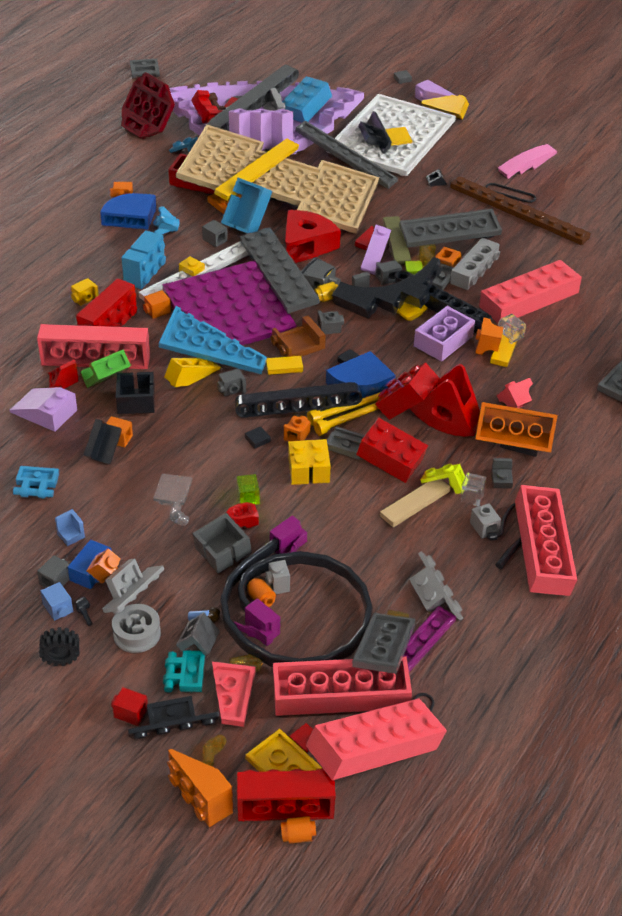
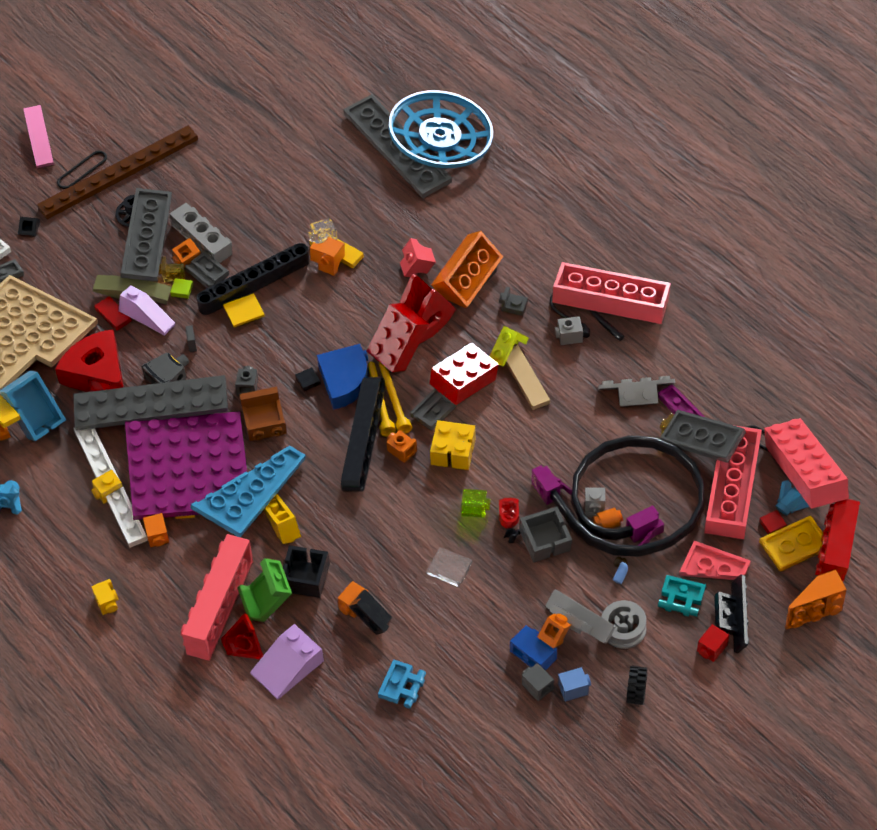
camera: 70 degrees left, 10 degrees up
medium blue panel [55,509,85,546] -> none
red brick [76,278,137,327] -> none
black hand [76,597,93,626] -> none
dark azure piece [121,230,166,289] -> none
clear arm [169,502,189,526] -> none
flat silver panel [176,612,220,656] -> none
dark grey brick [202,220,228,247] -> none
clear yellow arm [203,735,227,766] -> none
dark grey brick [217,368,246,396] -> none
clear yellow arm [229,654,262,672] -> none
black tile [245,426,271,449] -> none
yellow tile [266,356,303,375] -> none
orange brick [281,816,317,844] -> none
yellow brick [314,282,338,302] -> none
black arch [332,257,442,319] -> none
dark grey brick [375,260,402,285] -> none
lavender brick [414,306,475,362] -> none
clear panel [460,472,486,506] -> none
coral brick [479,260,582,325] -> none

